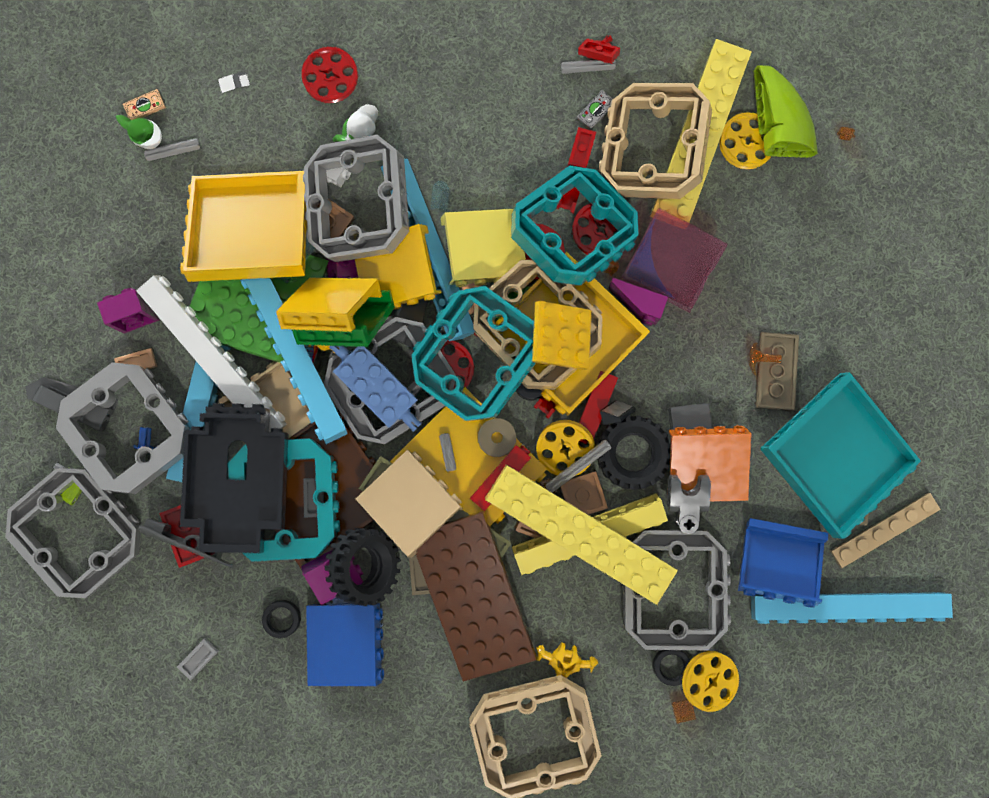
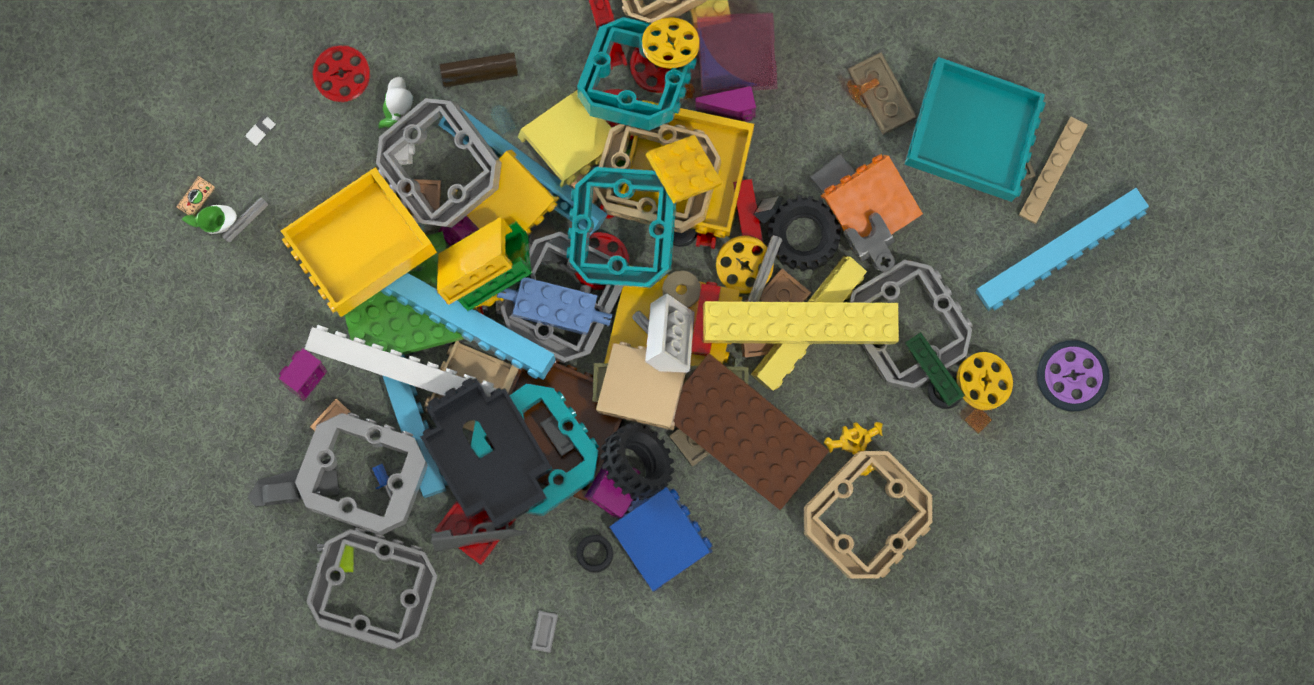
camera: 30 degrees left, 5 degrees down
blue panel [738,518,828,608] -> none
none -> dark brown brick [439,52,518,88]
none -> yellow wedge [642,18,699,68]
none -> white slope [645,293,694,372]
none -> dark green plate [905,332,965,407]
none -> wedge [1037,340,1110,412]

